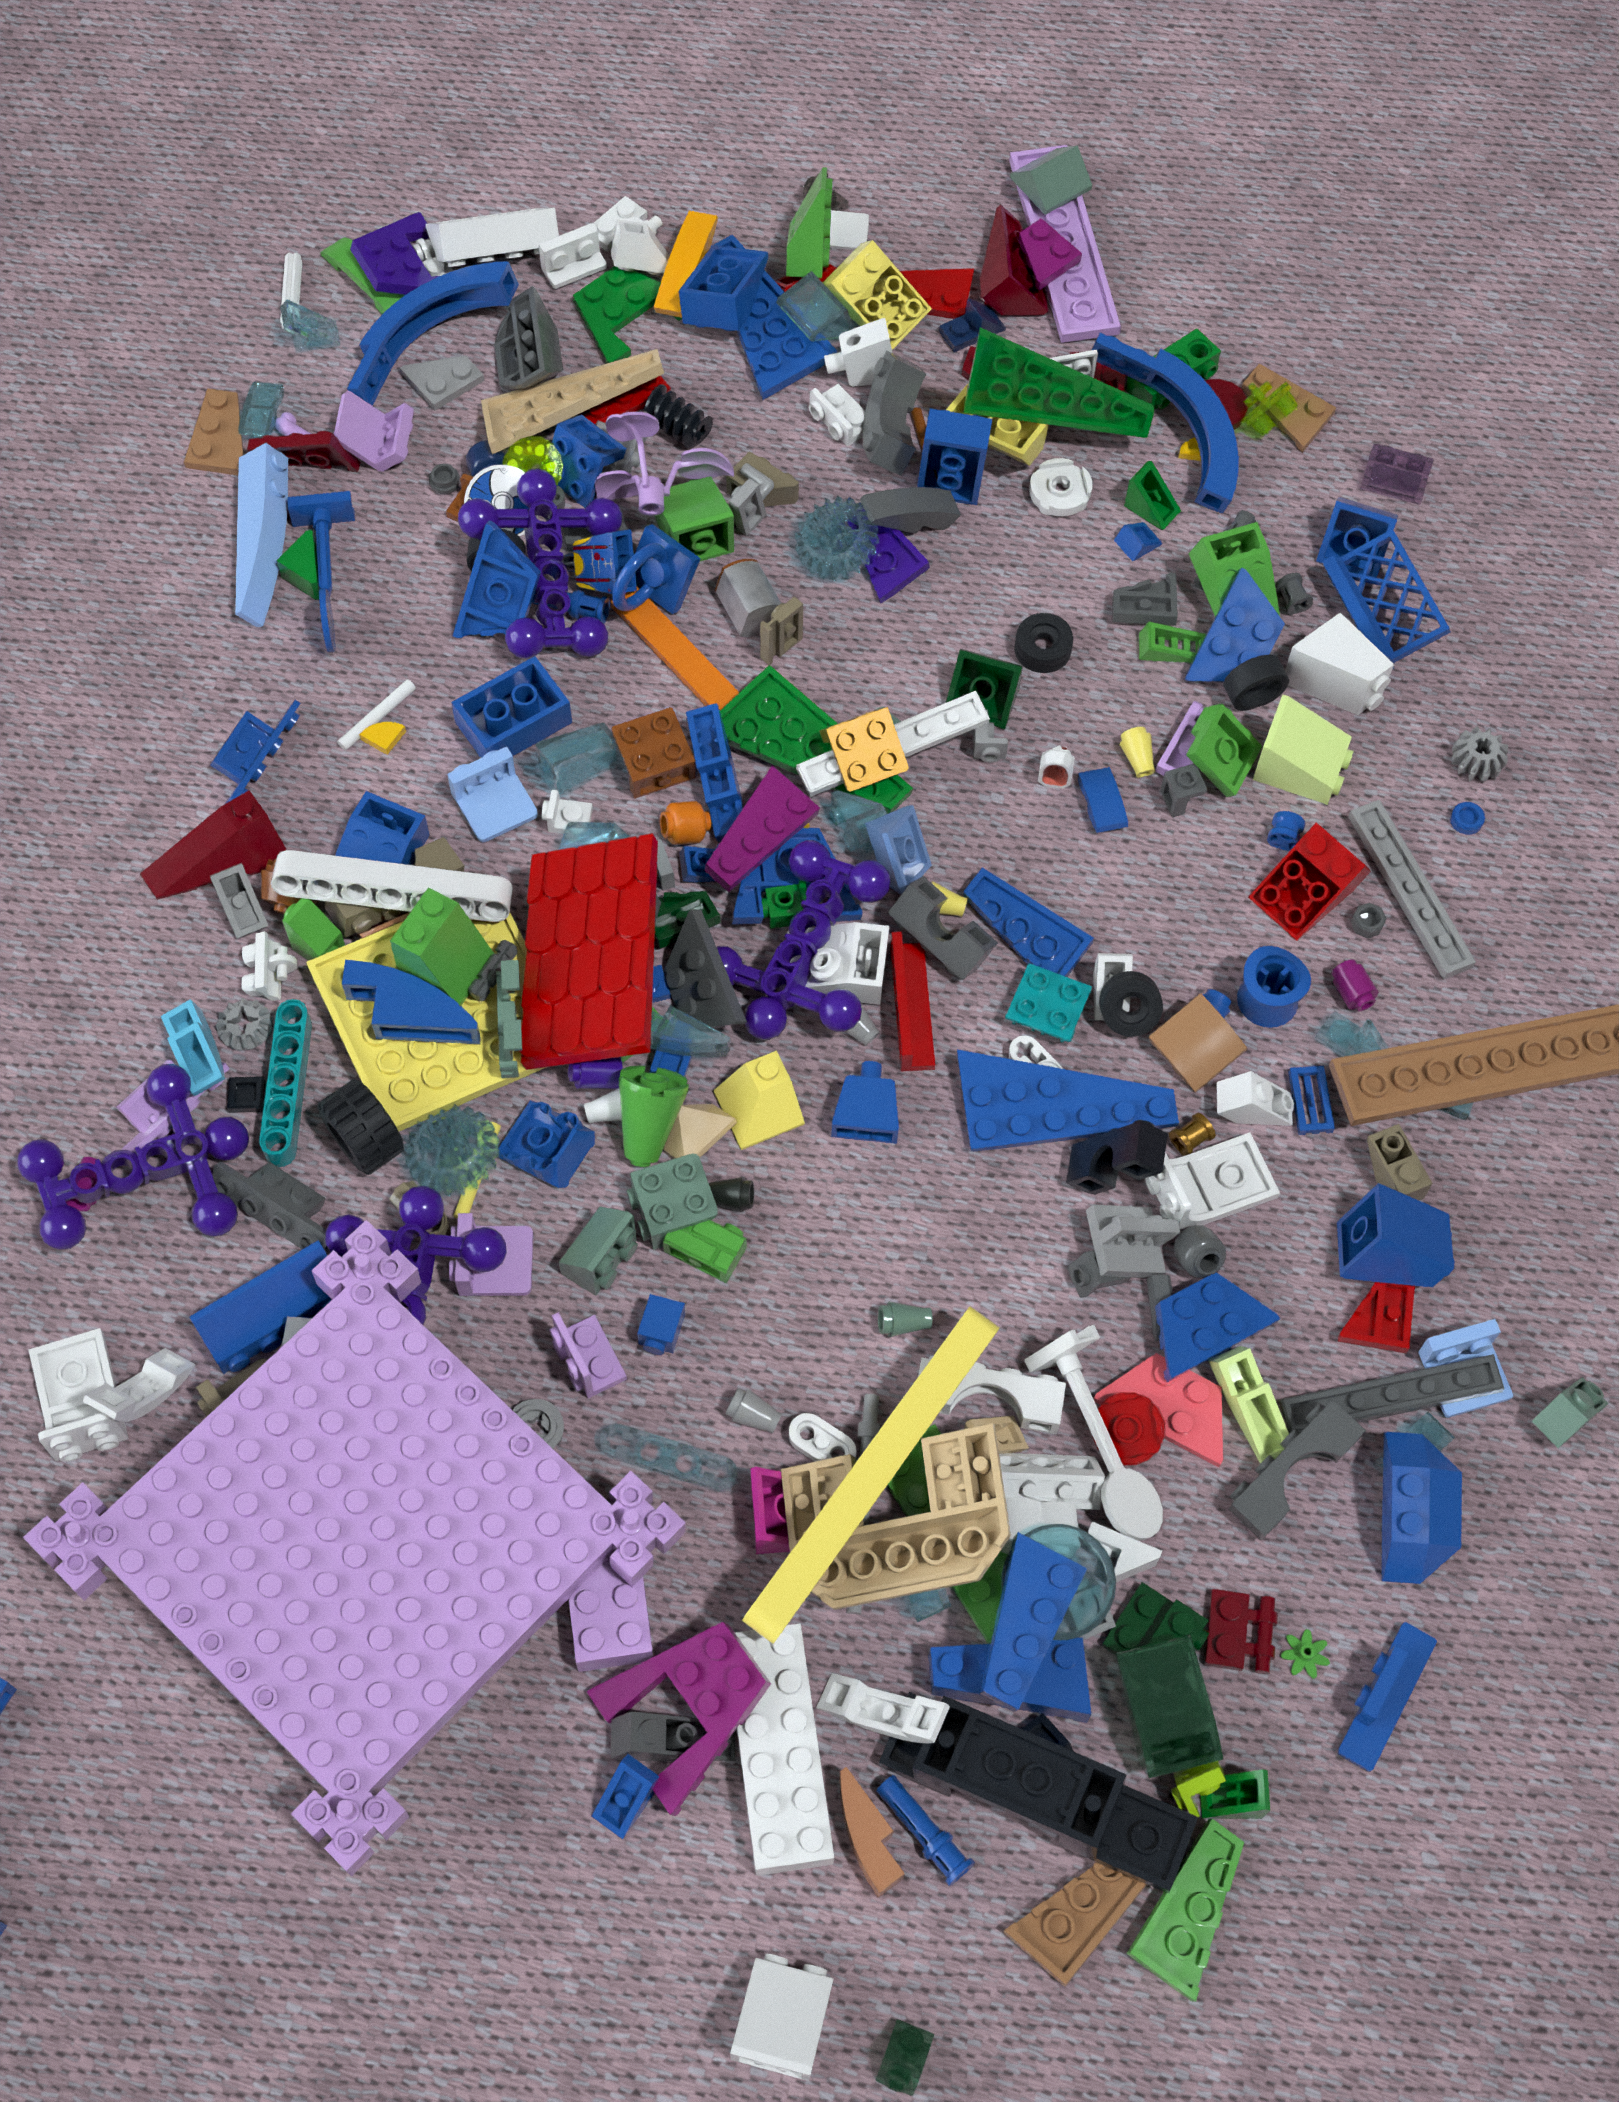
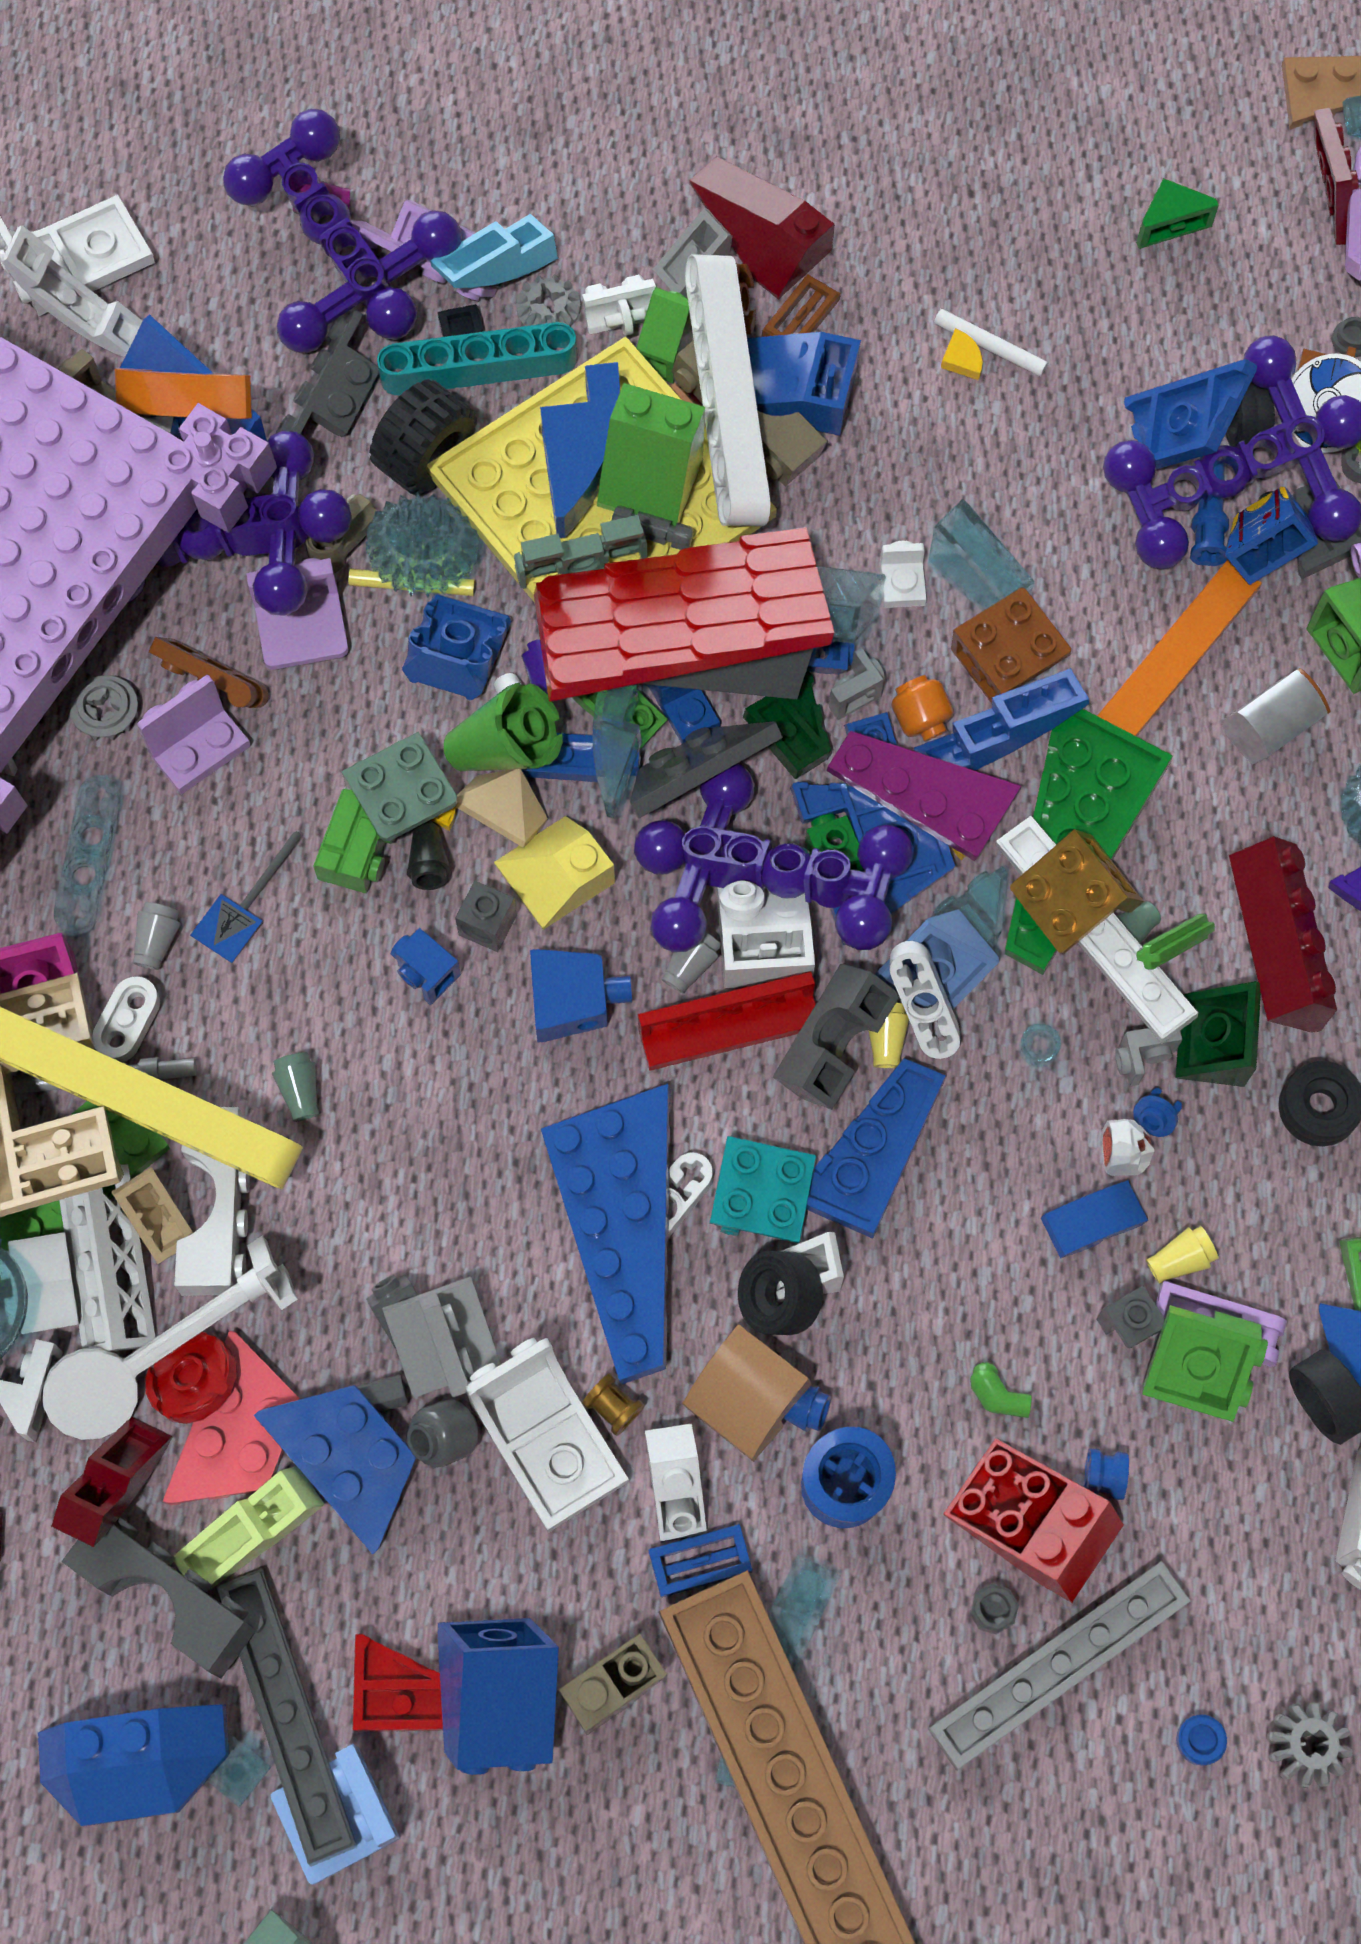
camera: 80 degrees right, 5 degrees up
blue bracket [210,699,301,804] -> none
light blue slope [235,443,288,627] -> none
blue piece [287,491,355,653] -> none
light blue bracket [447,746,538,842] -> none
blue brick [451,656,572,758] -> none
sand green slope [559,1206,638,1296] -> none
blue tile [612,524,701,614] -> none
blue brick [637,1294,685,1355] -> none
dark tan plate [760,596,803,665] -> none
black arch [1066,1120,1168,1195] -> none
yellowish green slope [1253,695,1354,805] -> none
magenta brick [1331,959,1379,1011] -> none
none -> dark red slope [51,1417,172,1547]
none -> orange slope [115,368,252,419]
none -> dark orange plate [149,637,269,708]
none -> piece [190,831,301,963]
none -> blue brick [390,927,461,1005]
none -> dark grey brick [455,880,517,952]
none -> dark orange tile [762,274,841,337]
none -> white beam [890,941,960,1059]
none -> bright green arm [970,1362,1032,1418]
none -> clear light blue bush [1019,1024,1061,1067]
none -> blue plate [1133,1088,1182,1137]
none -> bright green axle [1136,914,1215,970]
none -> dark red slope [1229,836,1337,1033]

